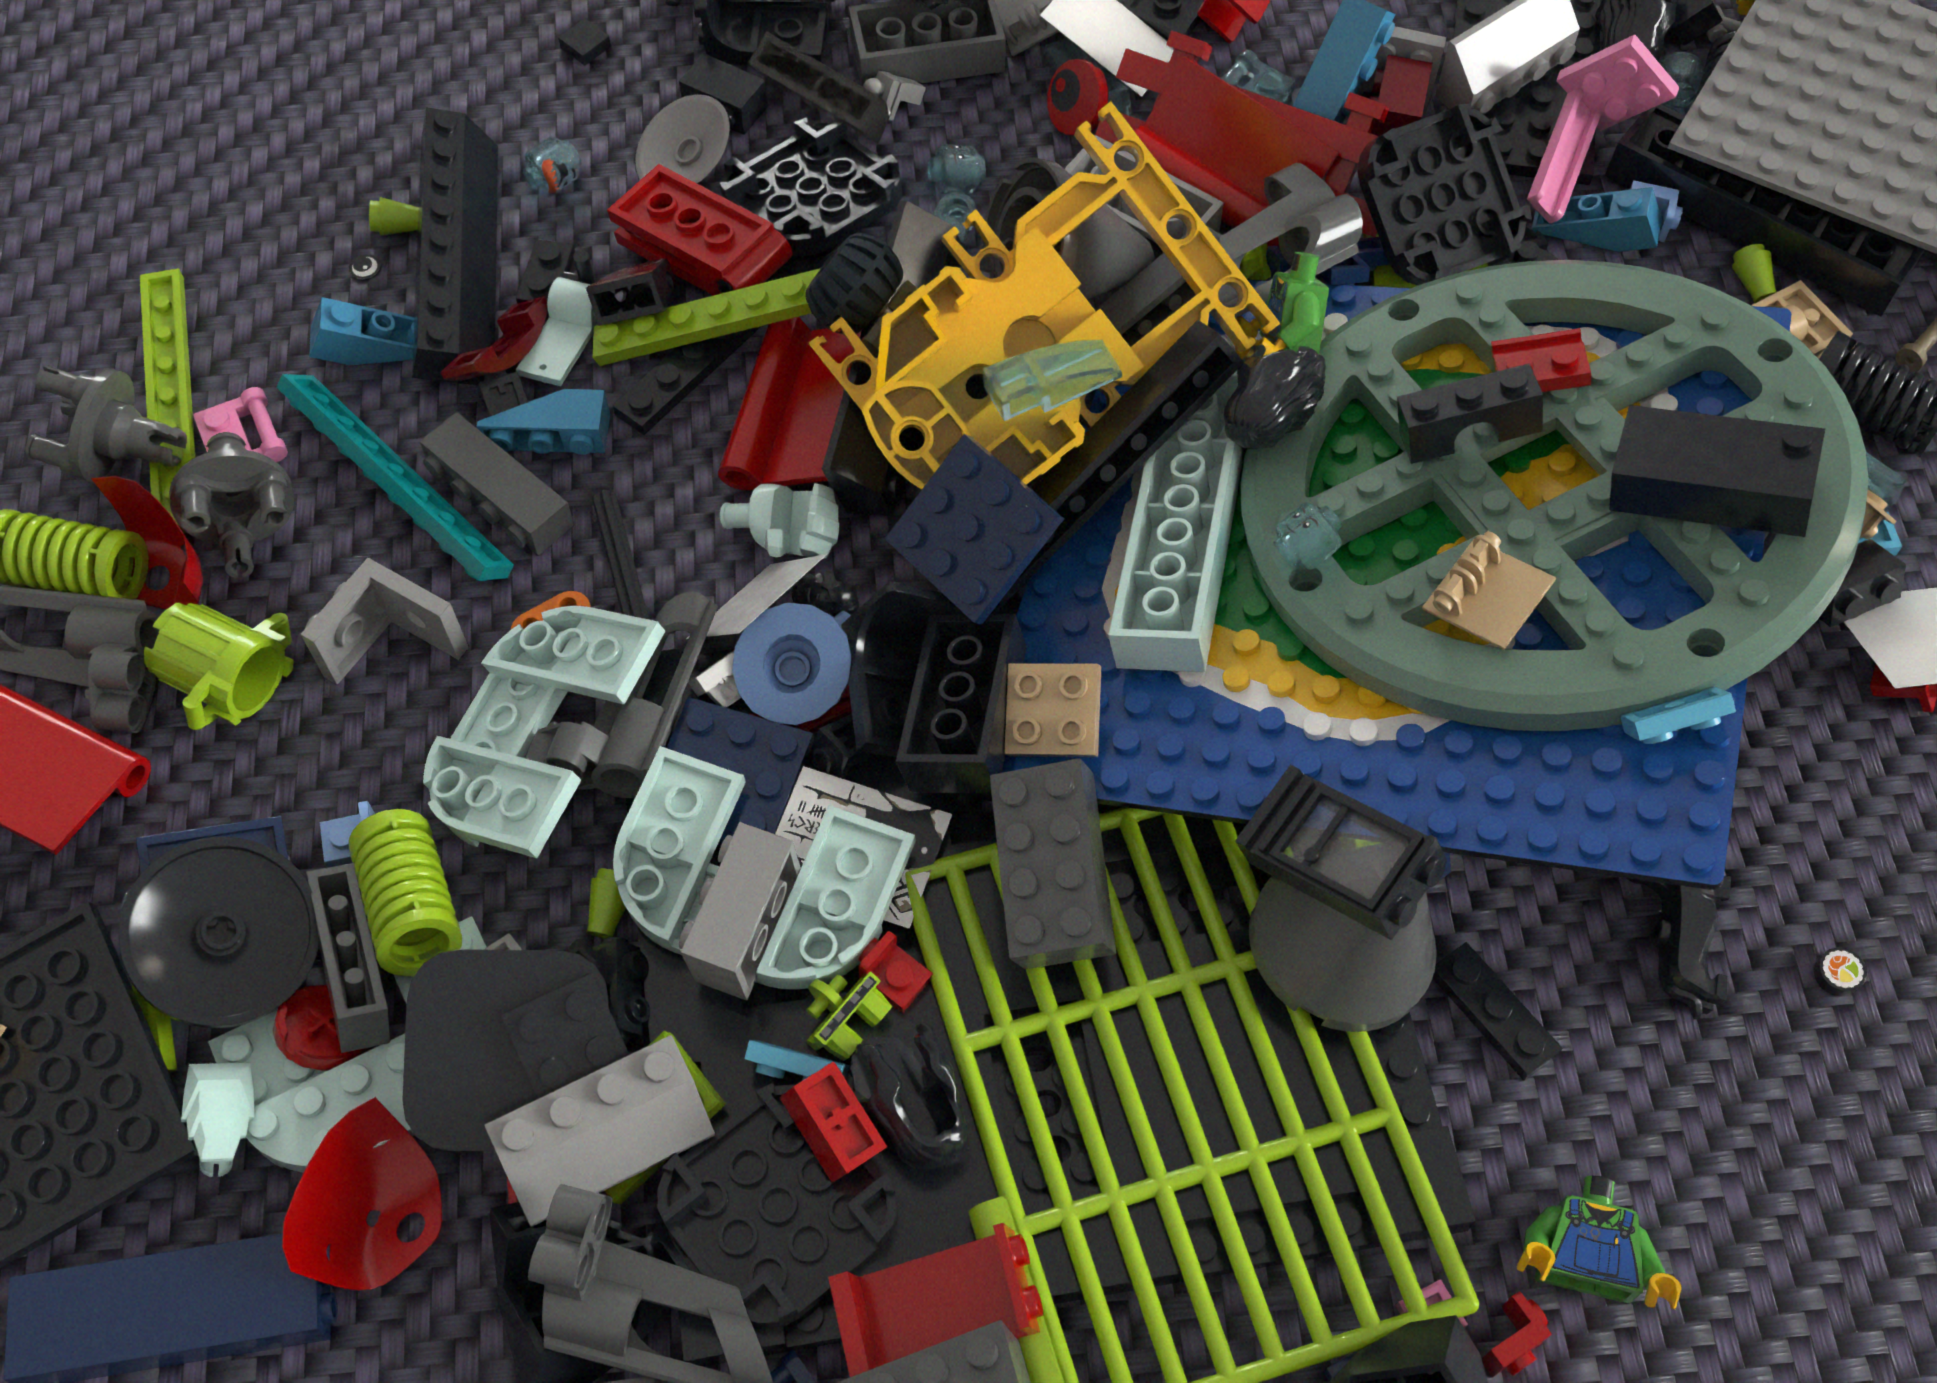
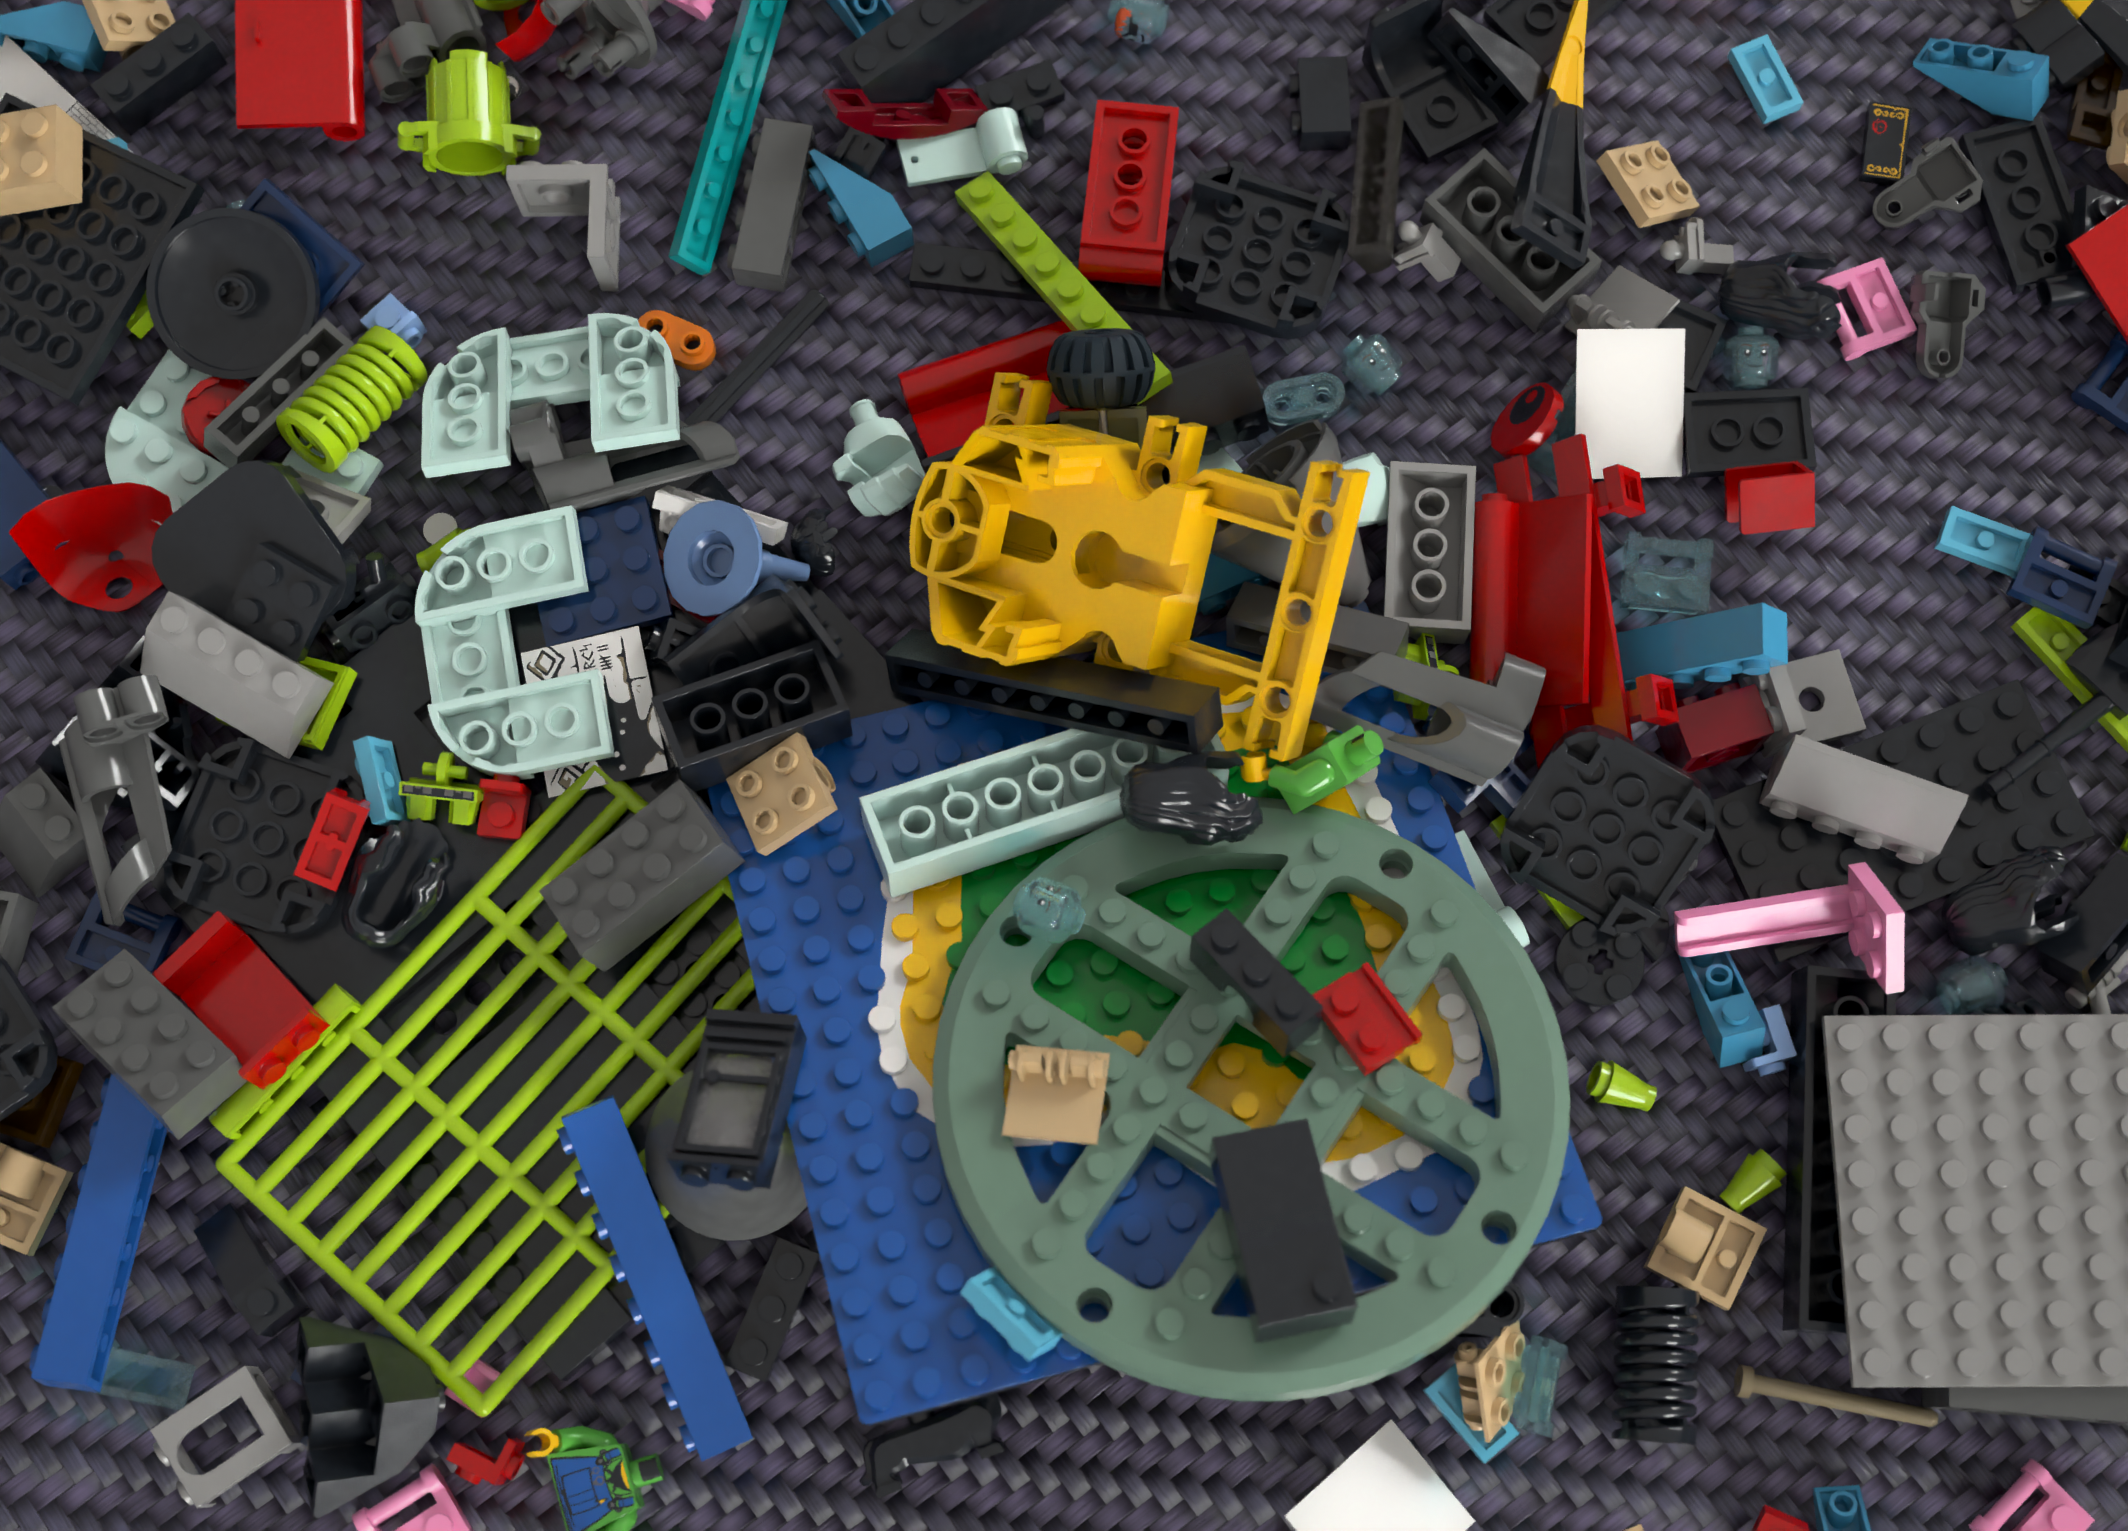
camera: 60 degrees right, 15 degrees up
light aqua connector [181,1063,254,1177] -> none
black torso [586,258,679,326] -> none
light grey hat [635,94,730,184] -> none
light grey brick [679,822,801,1000] -> none
white sticker [686,554,827,639] -> none
dark blue plate [885,434,1064,624] -> none
clear light blue slope [983,340,1122,421] -> none
black brick [1819,538,1906,627] -> none
none -> white sticker [423,513,458,544]
none -> blue brick [557,1095,753,1461]

